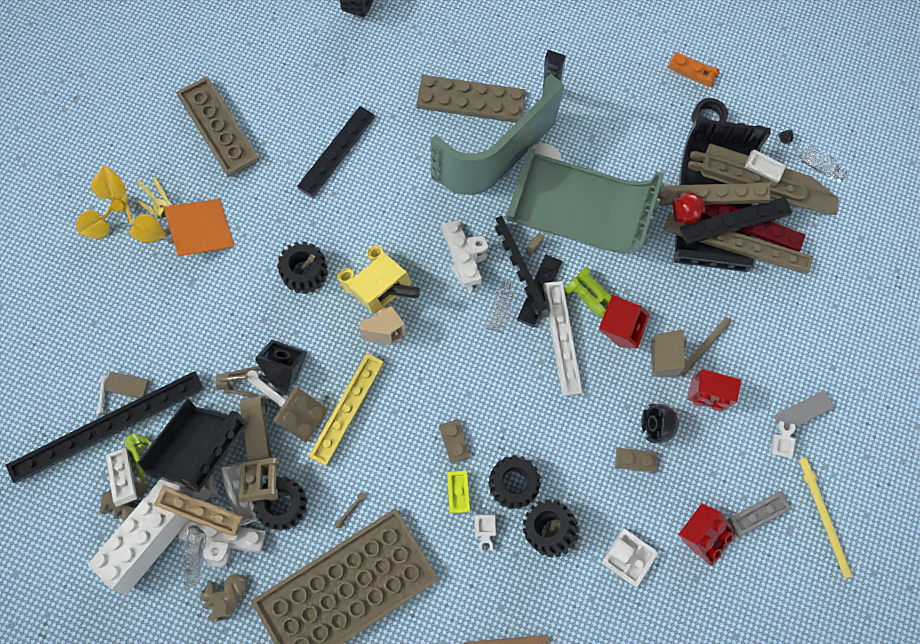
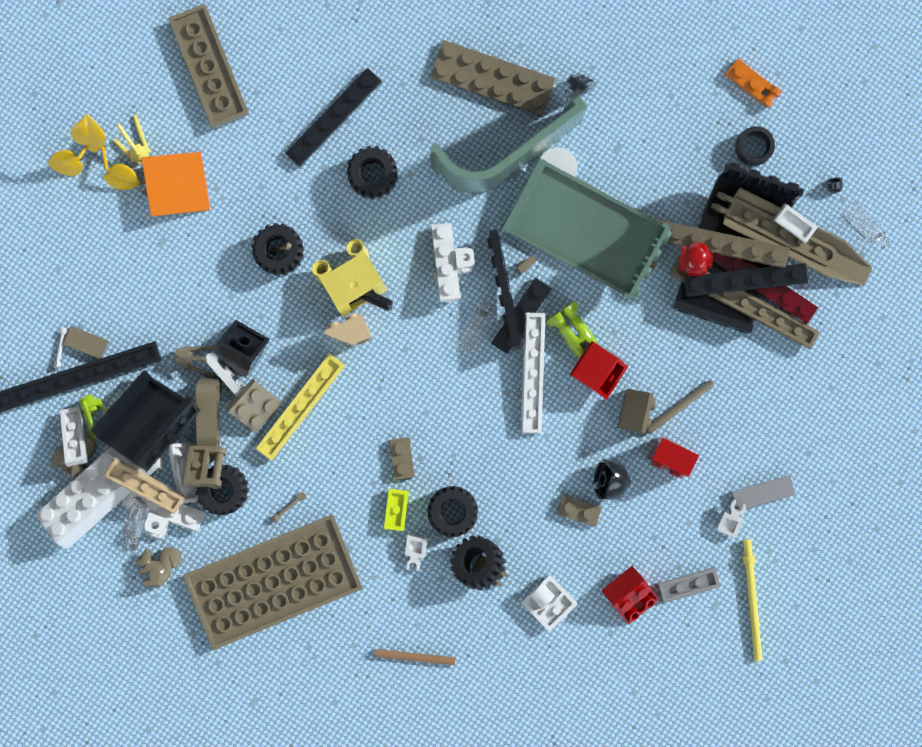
camera: 15 degrees right, 15 degrees up
none -> black tyre [347,146,398,200]

